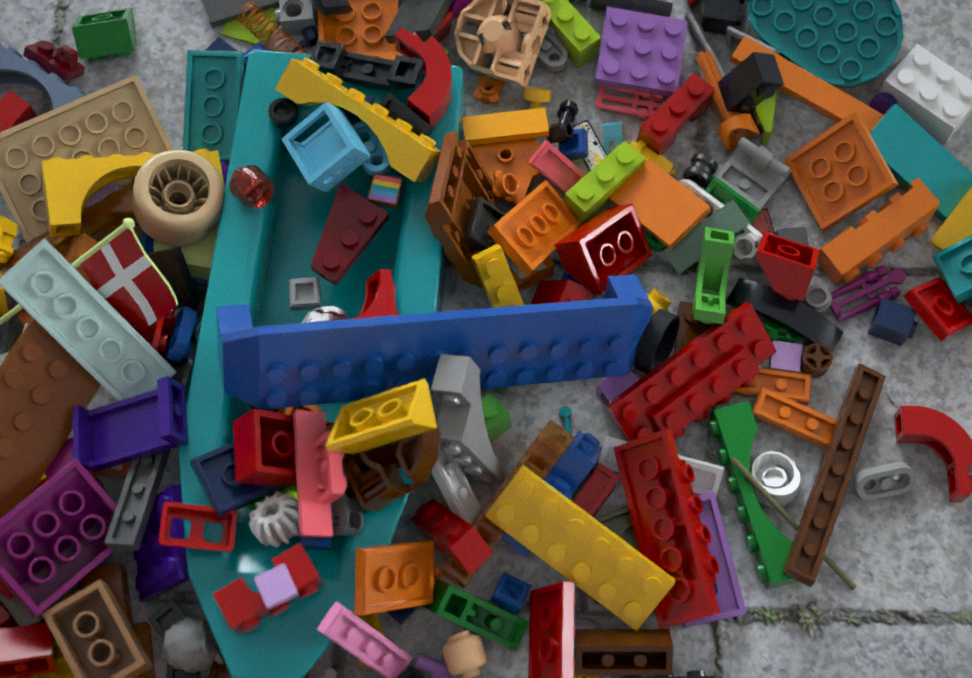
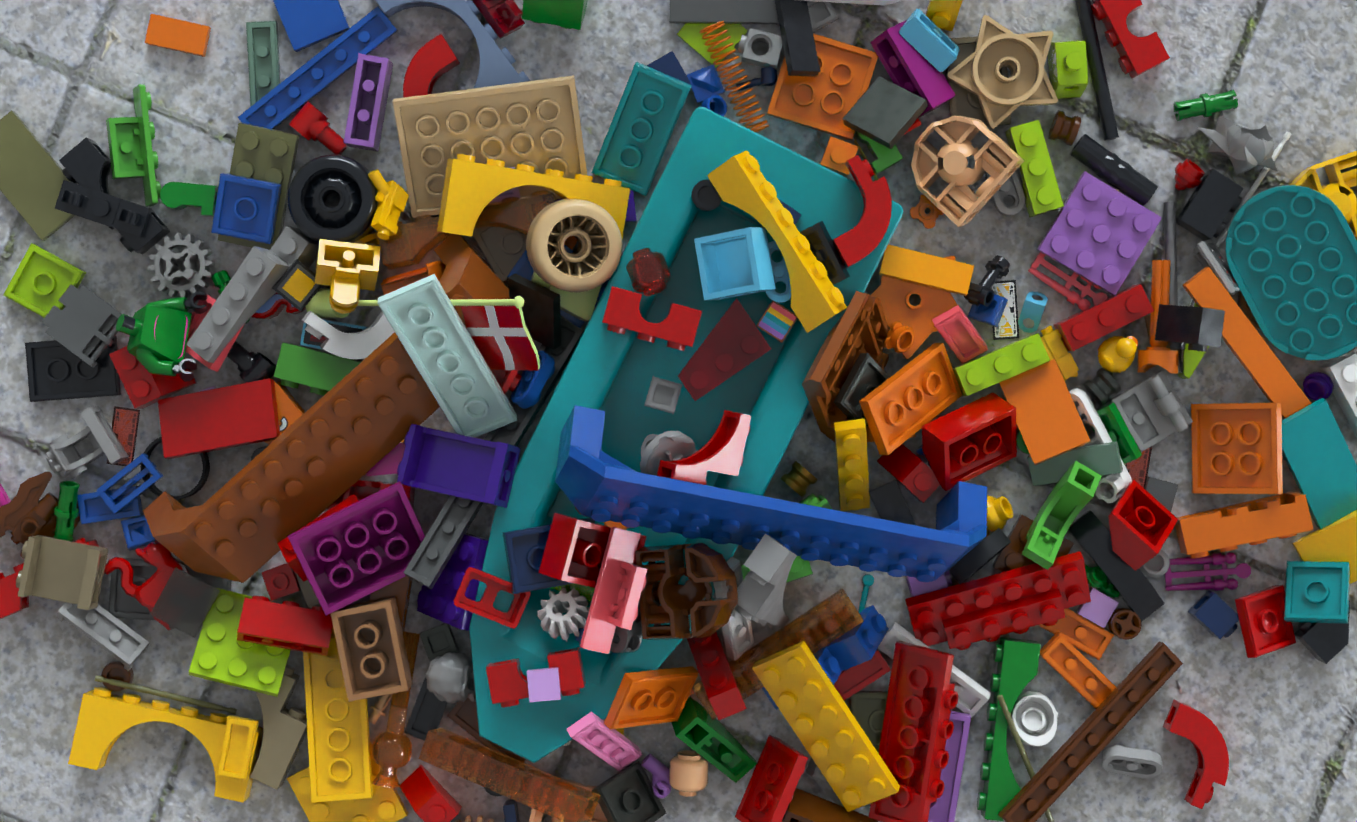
camera: 20 degrees right, 20 degrees up
black slope [310,40,425,90] -> none
yellow slope [325,379,437,454] -> none
blue tile [490,572,532,614] -> none
yellow tile [523,87,552,109] -> none
none -> red arch [602,286,702,351]
none -> yellow animal [1098,336,1138,373]

